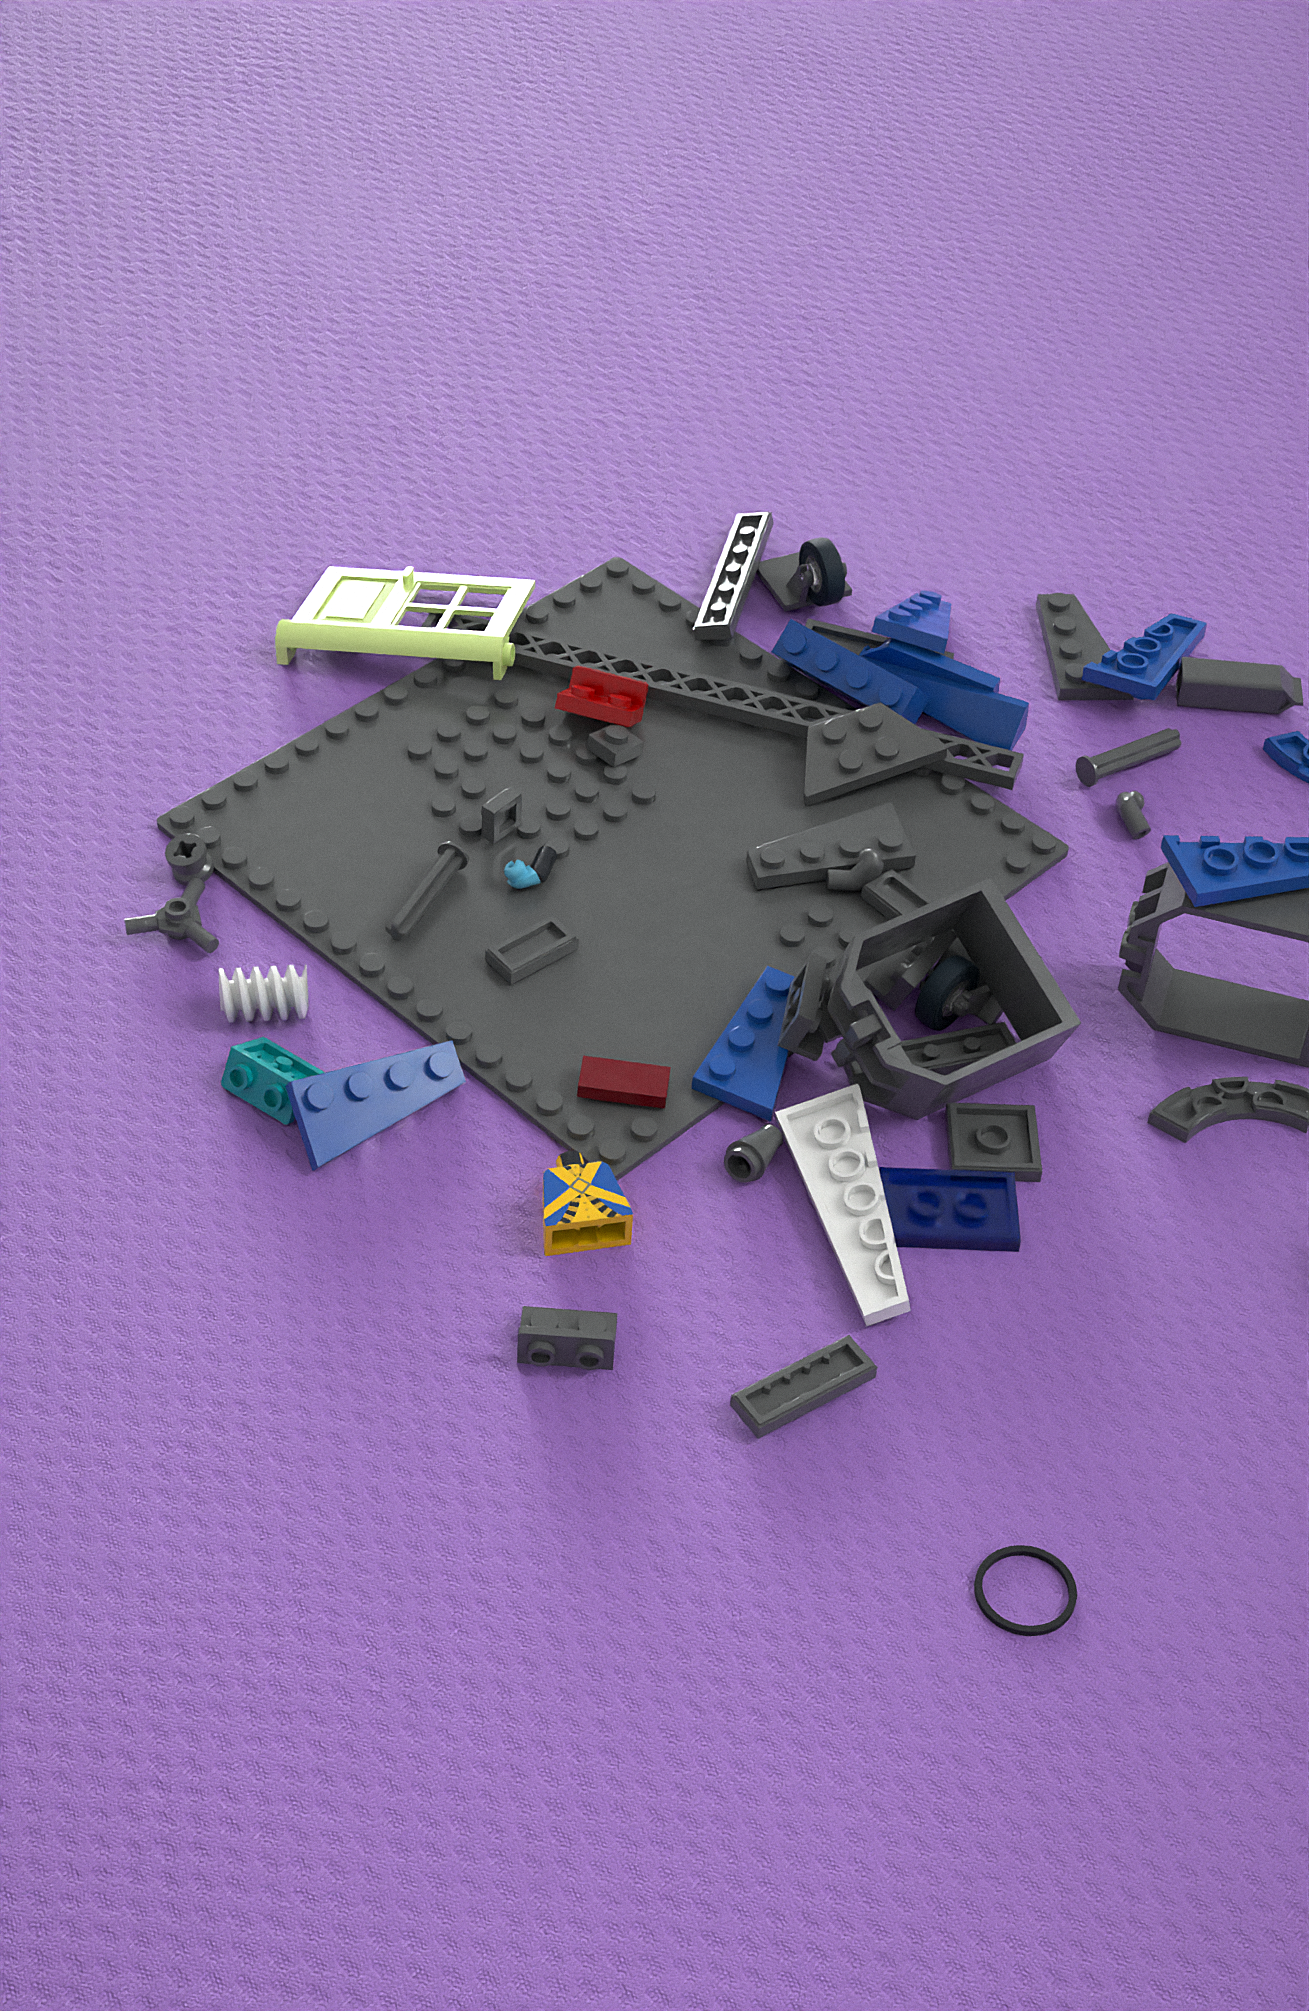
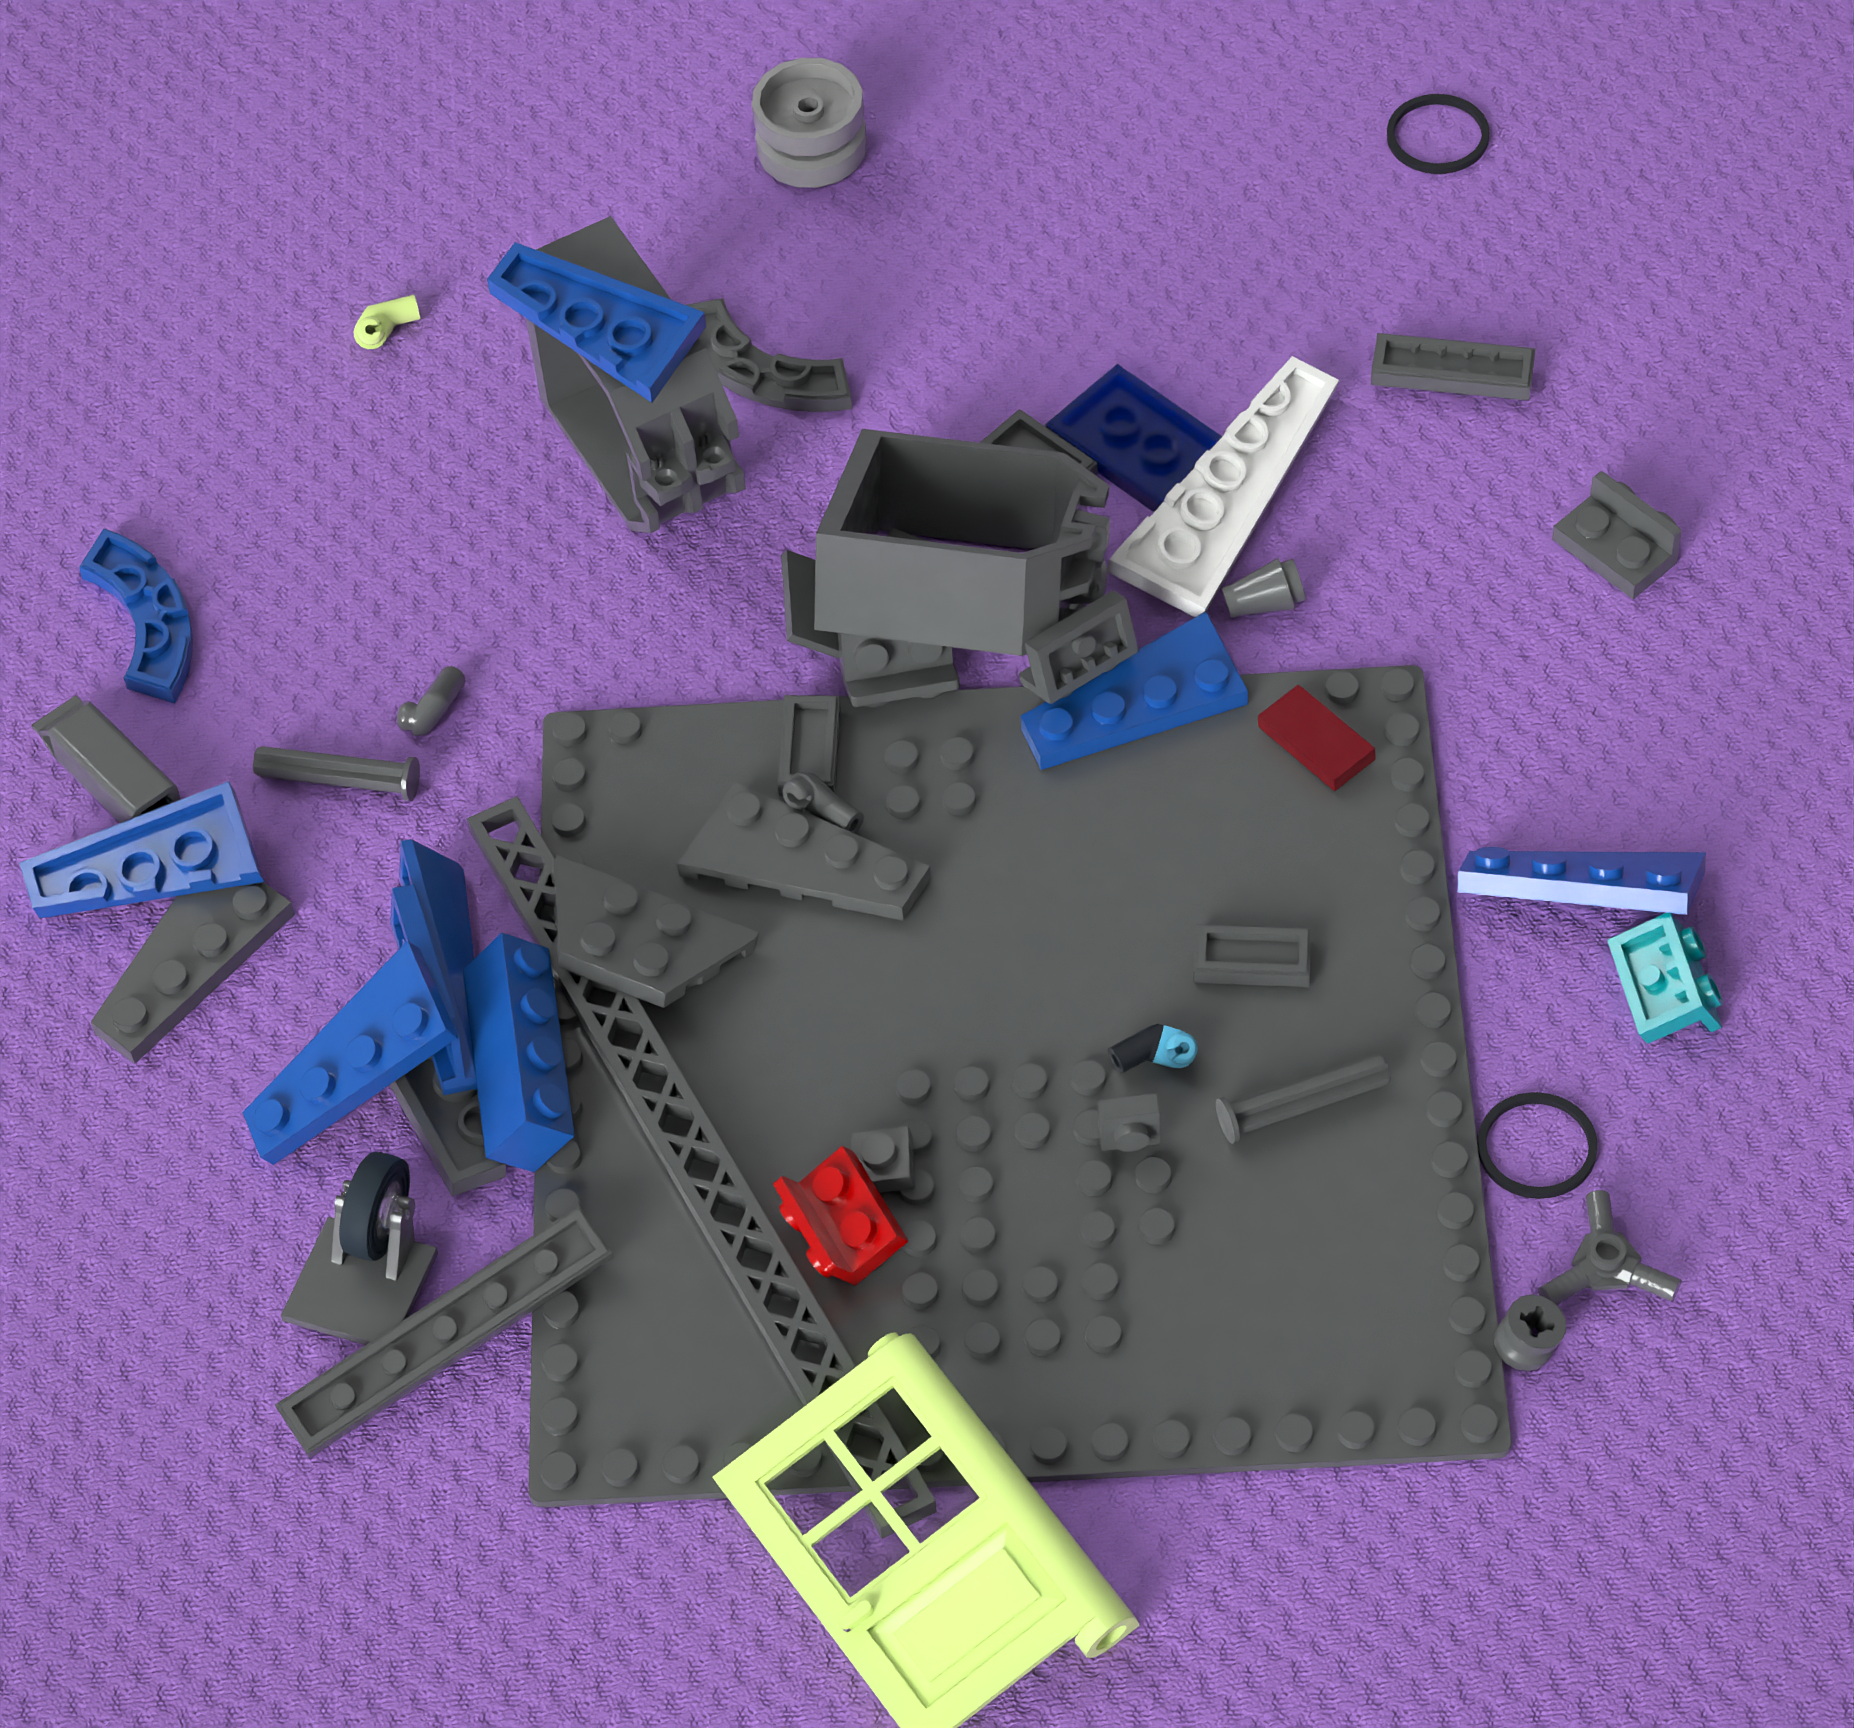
camera: 130 degrees left, 10 degrees up
white piece [219,964,309,1023] -> none
yellow torso [542,1151,633,1256] -> none
none -> black piece [1477,1092,1597,1199]

